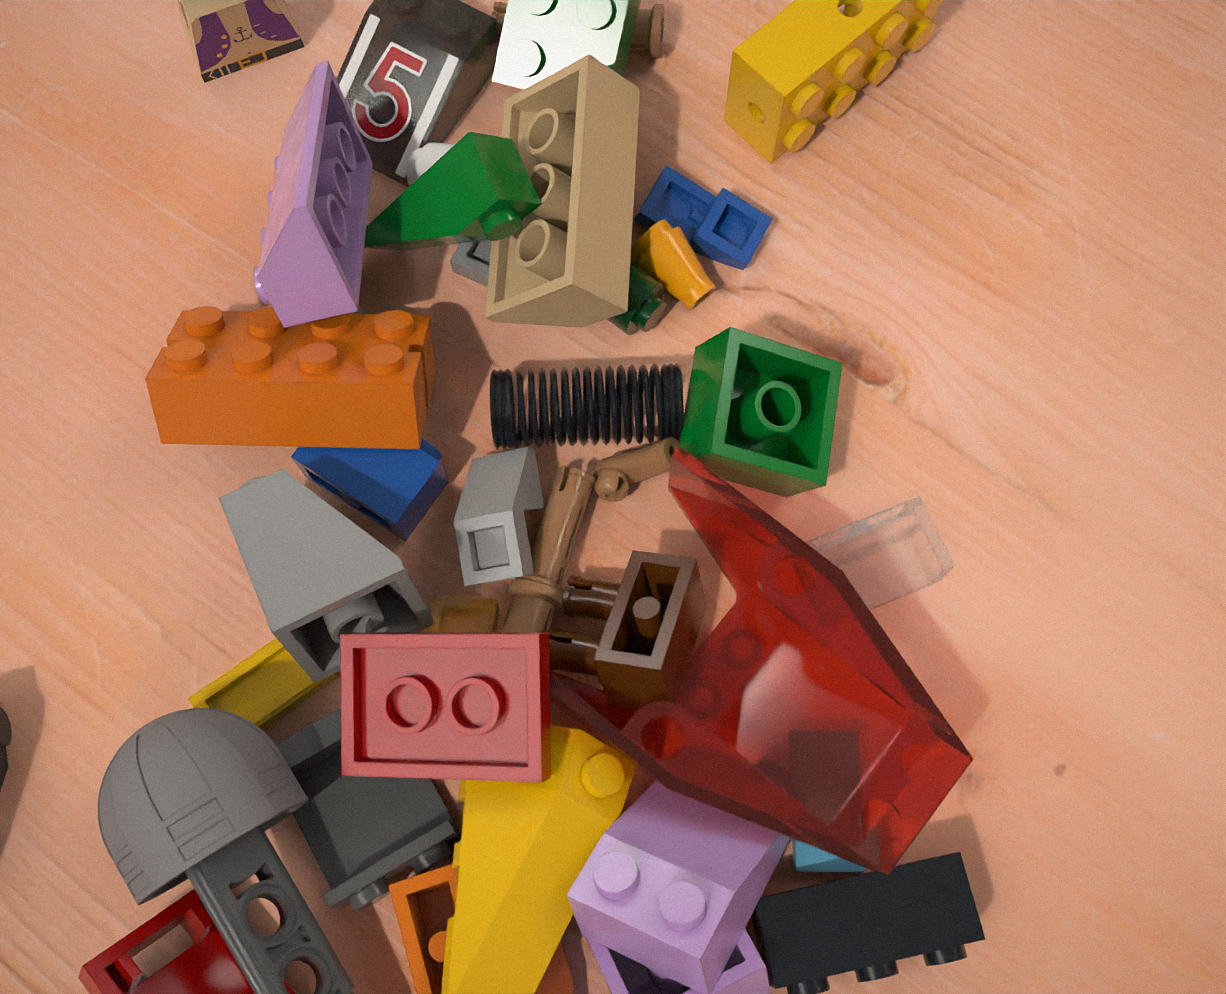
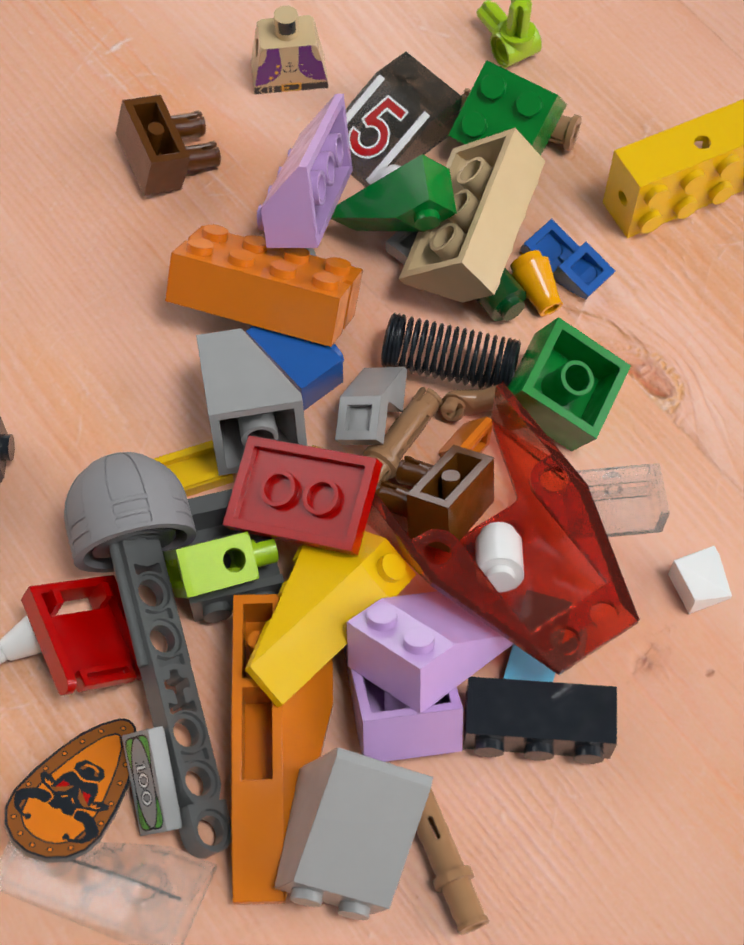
camera: 15 degrees right, 10 degrees down
none -> reddish brown brick [116,95,221,196]
none -> lime torso [163,531,279,598]
none -> orange slope [439,416,493,457]
none -> white brick [475,522,524,592]
none -> white slope [668,546,732,614]

